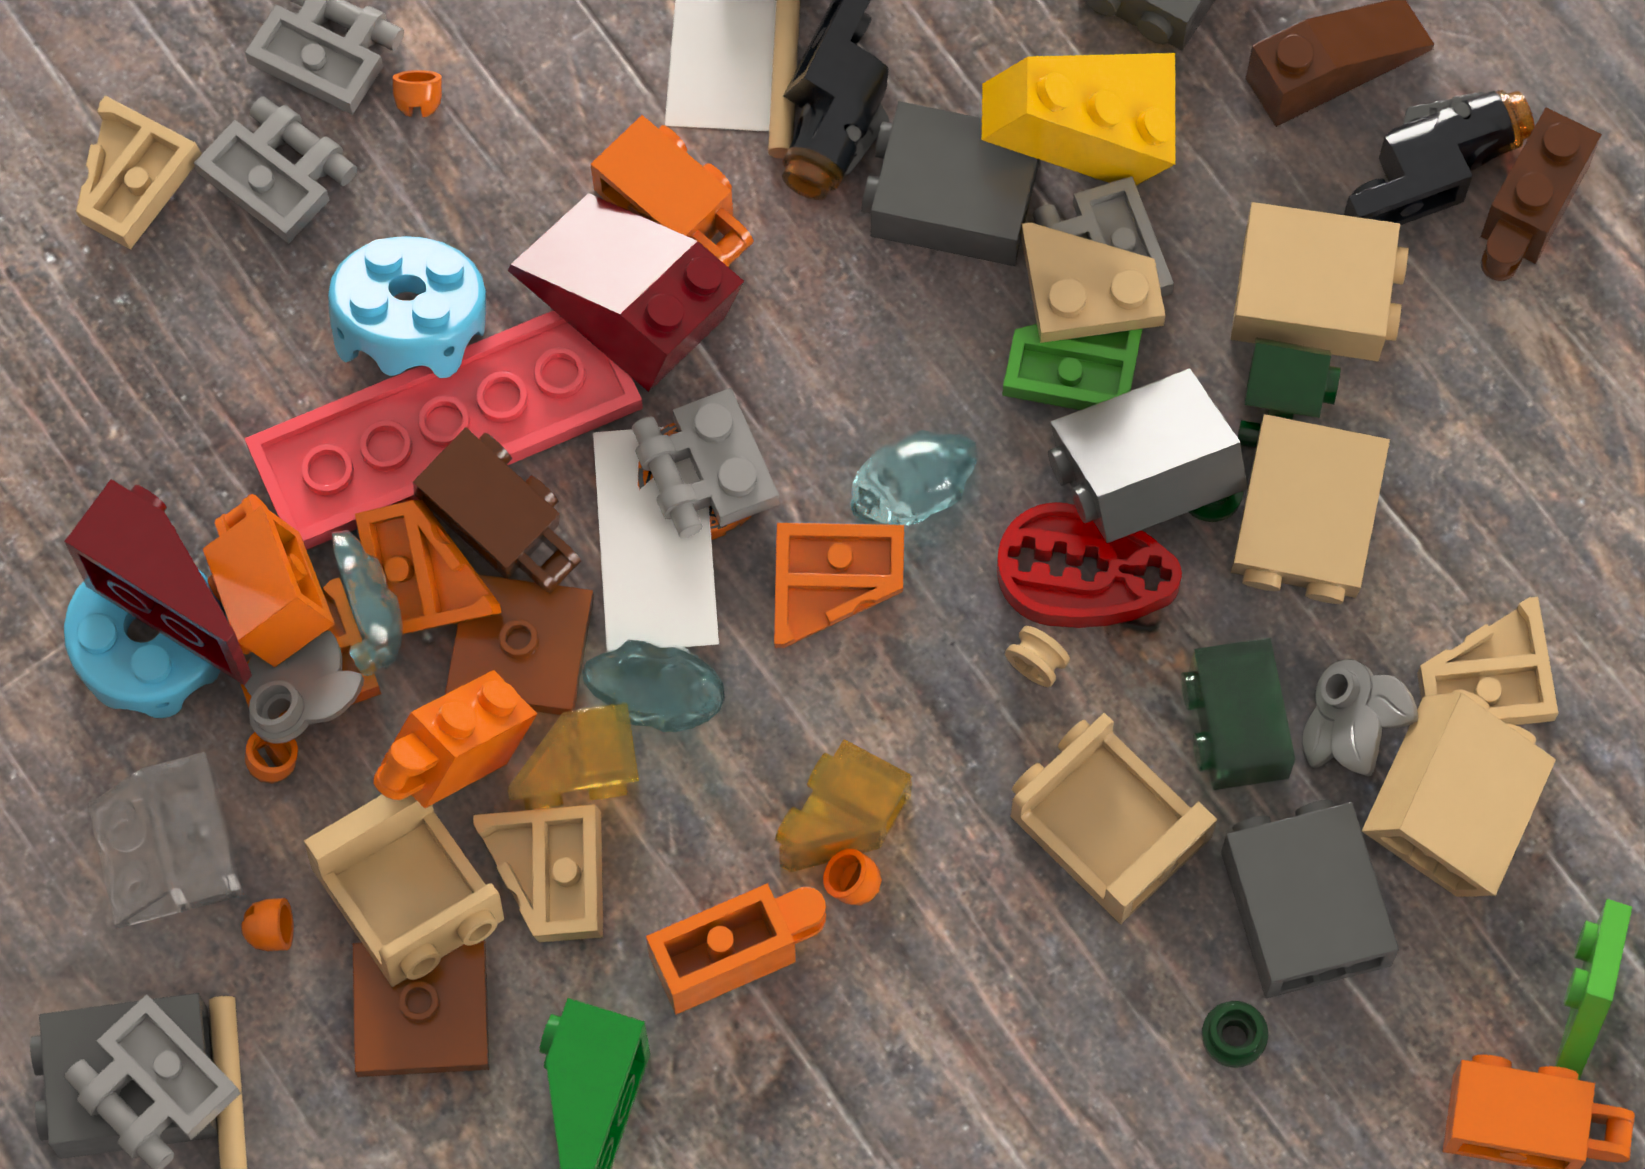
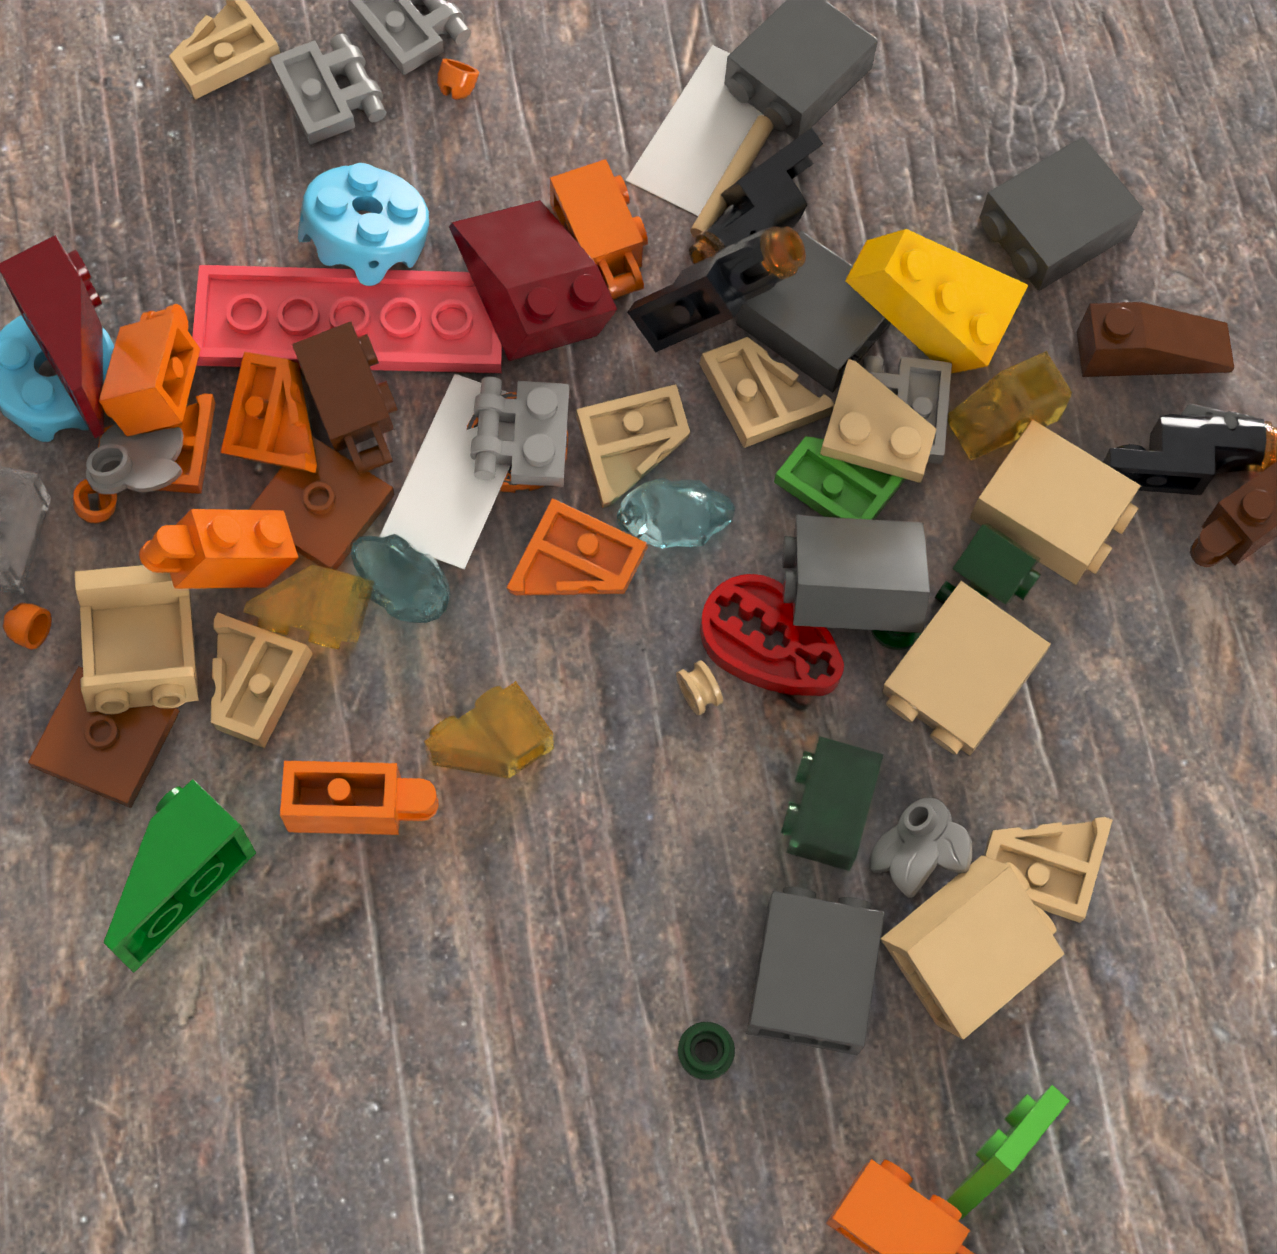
camera: 20 degrees right, 0 degrees up
clear light blue arm [331,530,403,676] -> none
orange hinge [823,849,882,906] -> none
tan panel [1010,713,1217,925] -> none
none -> tan wing [576,384,690,508]
none -> black plate [627,227,806,353]
none -> tan wing [699,337,834,448]
none -> clear yellow slope [947,351,1072,460]

